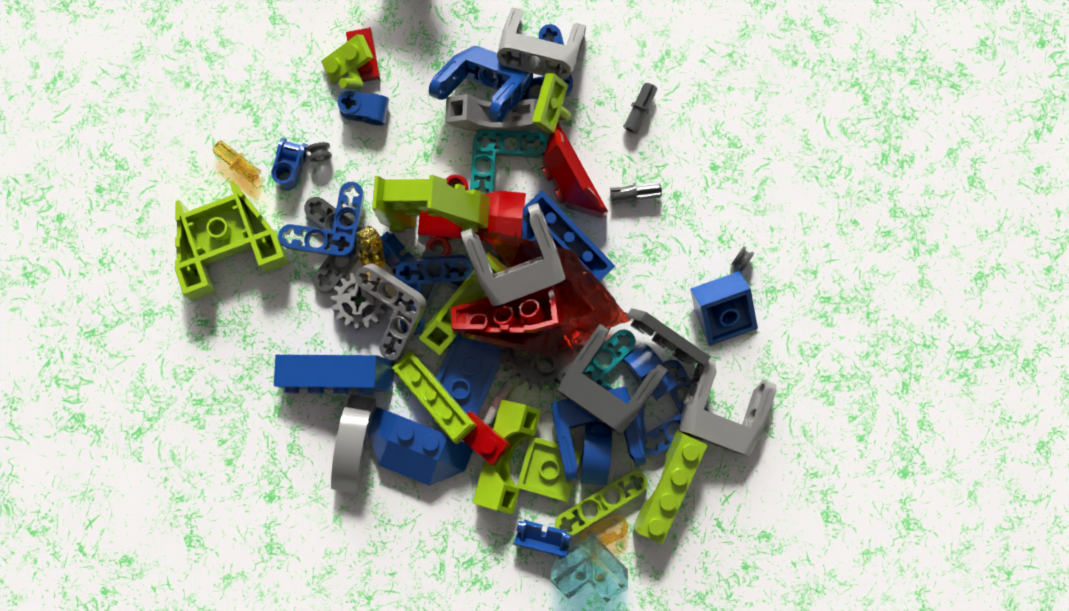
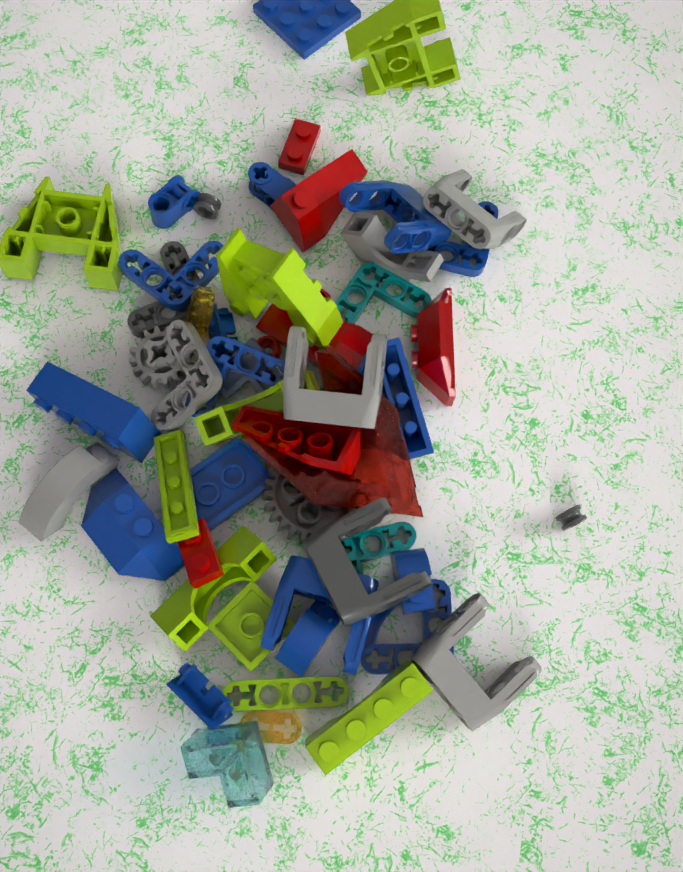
camera: 25 degrees right, 10 degrees down
clear yellow axle [213,140,261,183] -> none
lime plate [321,34,373,89] -> none
light grey piece [483,379,515,424] -> none
lime plate [532,73,571,133] -> none
dark grey axle [610,183,662,204] -> none
dark grey axle [623,83,658,134] -> none
dark grey plate [626,308,711,366] -> none
blue slope [690,271,758,346] -> none
none -> red wedge [270,149,368,253]

